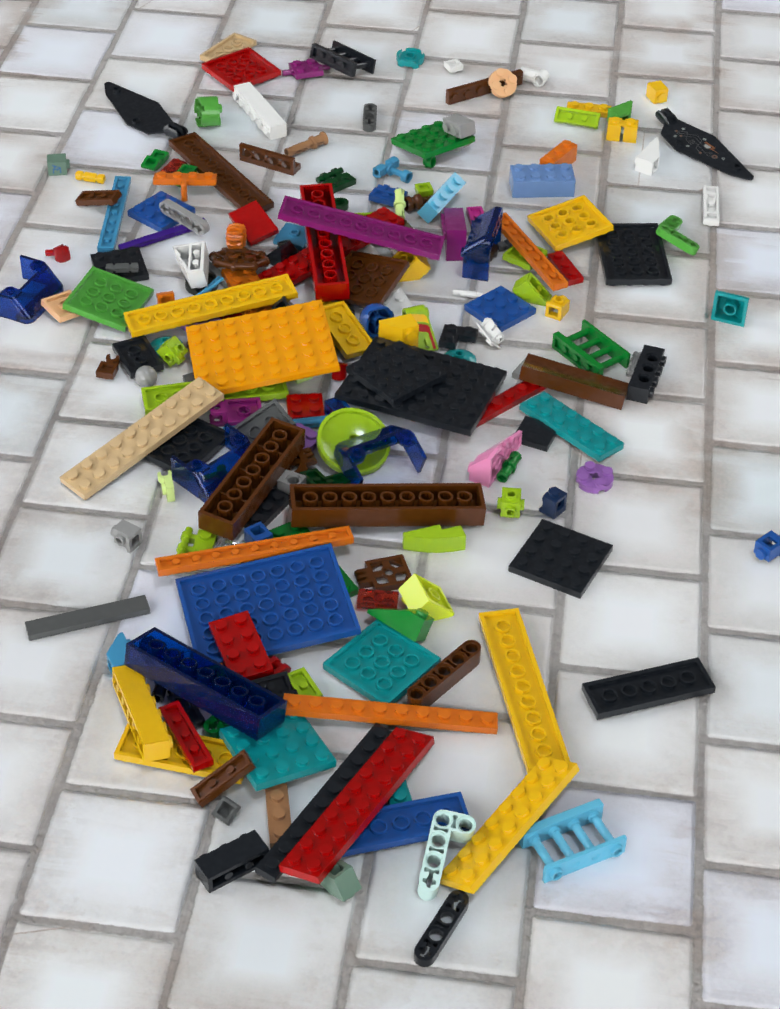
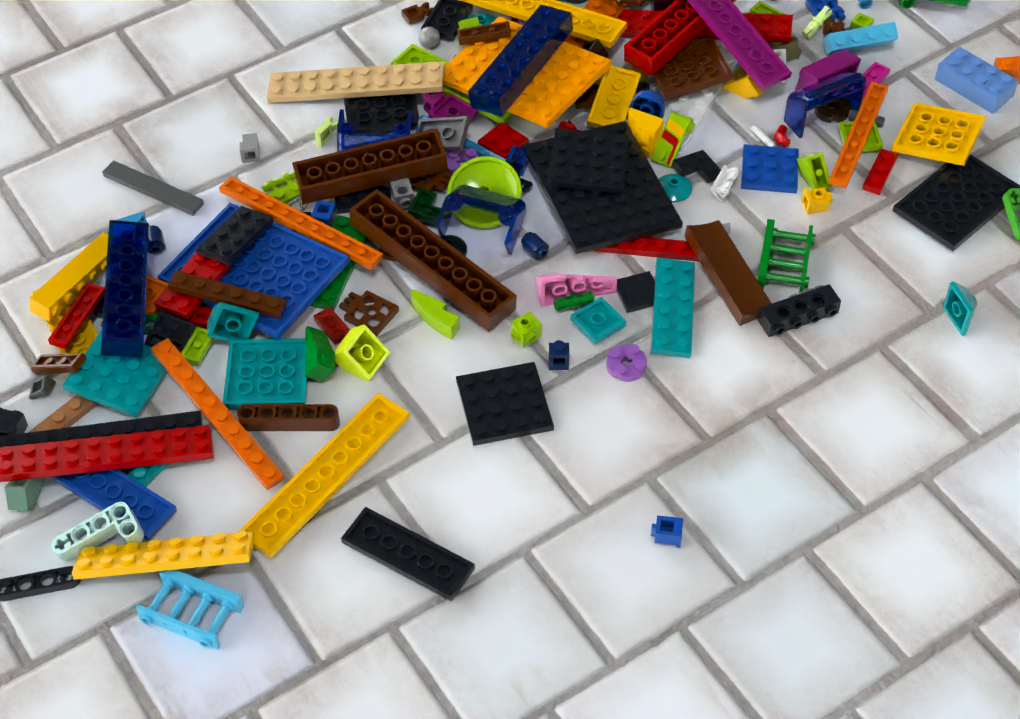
camera: 50 degrees right, 10 degrees up
none -> reddish brown plate [168,270,287,319]
none -> black plate [196,206,274,266]
none -> teal slope [207,302,259,342]
none -> reddish brown tile [457,21,511,45]
none -> clear blue brick [468,5,573,117]
none -> dark blue brick [521,232,549,259]
none -> teal plate [570,297,626,344]
none -> red arm [774,125,791,148]

